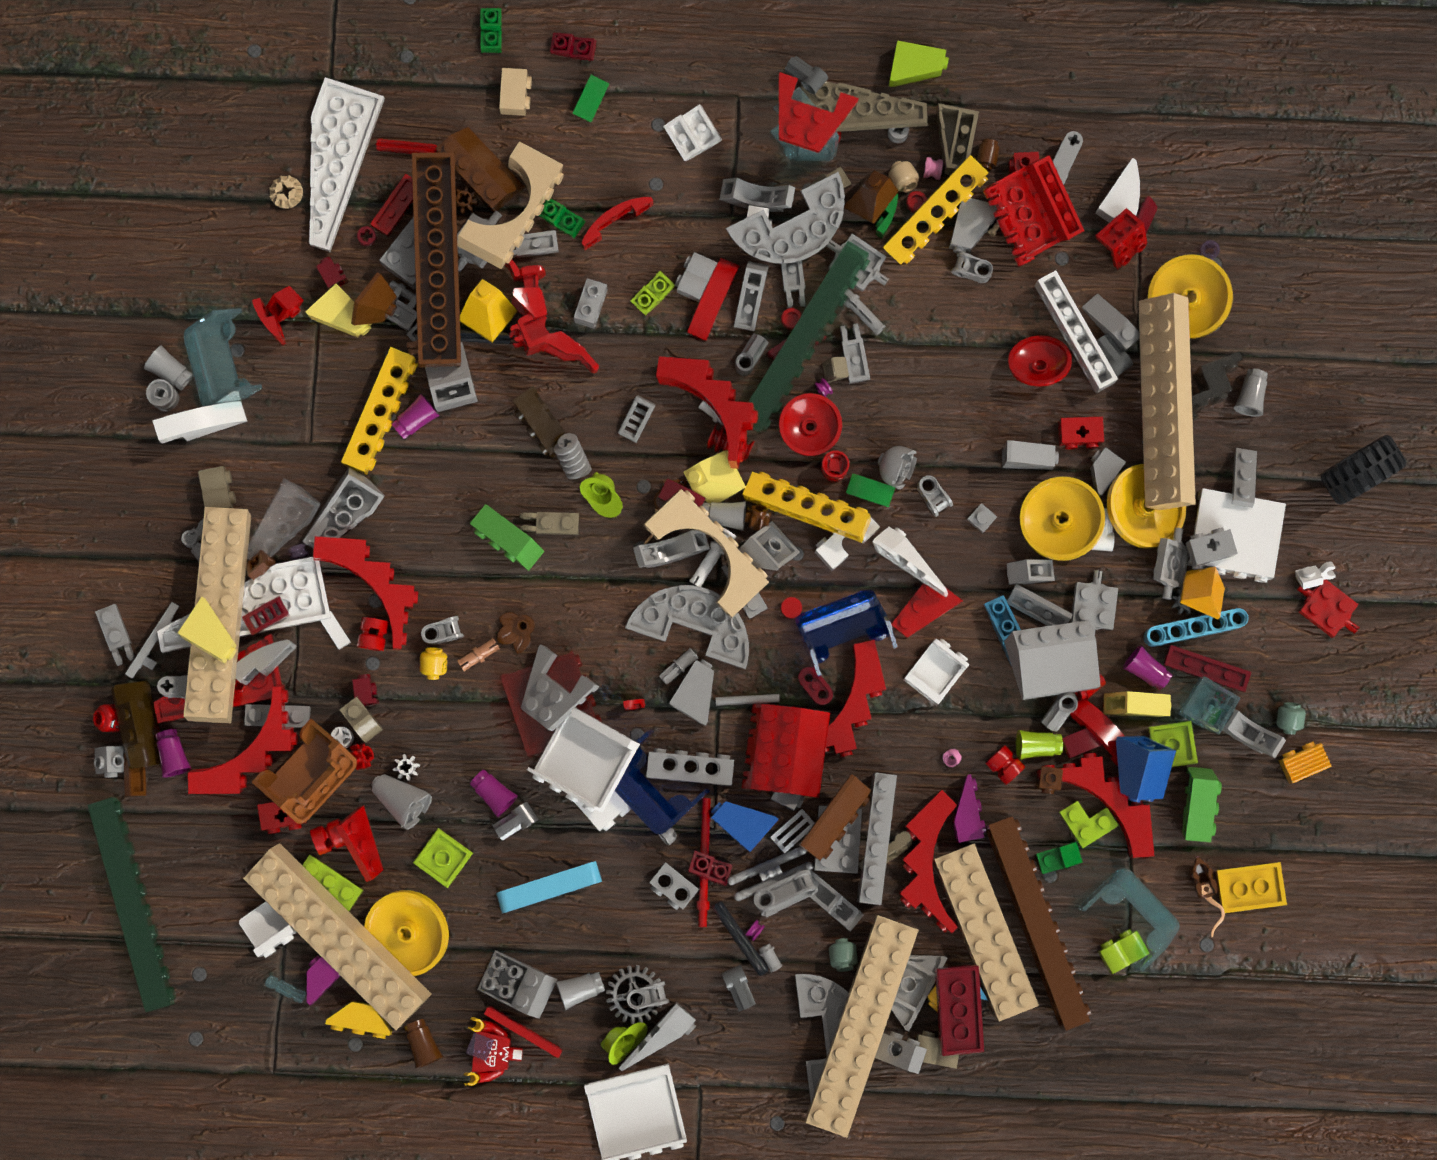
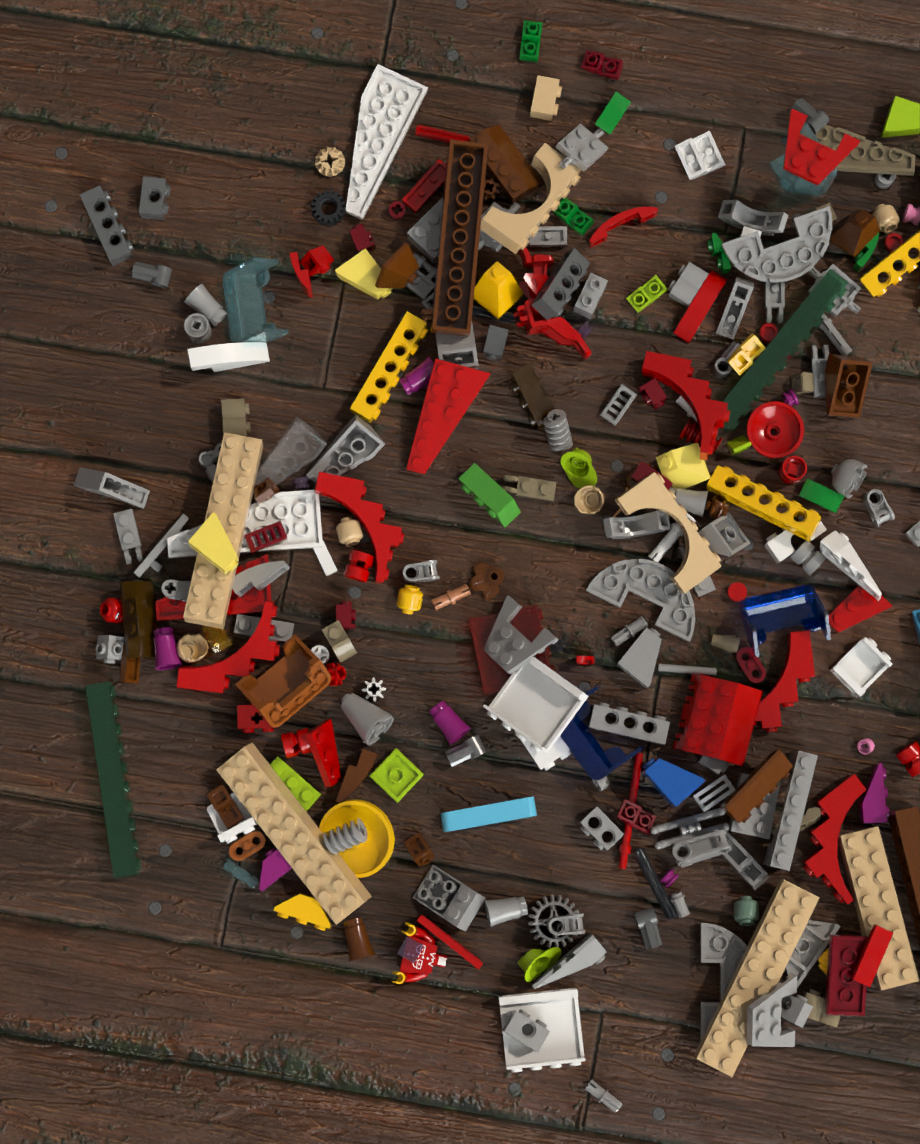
camera: 10 degrees right, 0 degrees up
none -> light grey arch [74,467,150,509]
none -> dark grey brick [79,186,134,266]
none -> dark grey piece [132,262,172,288]
none -> dark grey brick [139,176,171,220]
none -> tan hair [176,634,209,663]
none -> clear yellow slope [202,626,232,654]
none -> reddish brown slope [206,784,245,830]
none -> dark orange plate [229,831,266,861]
none -> black tyre [311,190,346,227]
none -> light grey piece [323,818,368,855]
none -> tan head [336,517,363,547]
none -> reddish brown slope [336,749,378,803]
none -> reddish brown bracket [403,832,435,867]
none -> red wing [406,358,491,474]
none -> dark grey slope [483,325,508,361]
none -> light grey brick [502,1009,550,1052]
none -> dark grey brick [531,248,590,320]
none -> light grey plate [556,123,608,172]
none -> tan hair [574,485,605,514]
none -> clear purple bush [578,321,594,340]
none -> dark red brick [637,378,667,410]
none -> green slope [707,233,731,274]
none -> dark tan cone [711,634,740,653]
none -> yellow slope [727,333,766,376]
none -> lime slope [727,435,752,455]
none -> light grey wing [746,973,797,1047]
none -> light grey wheel [790,540,827,576]
none -> reddish brown slope [825,354,873,417]
none -> red tile [850,924,893,987]

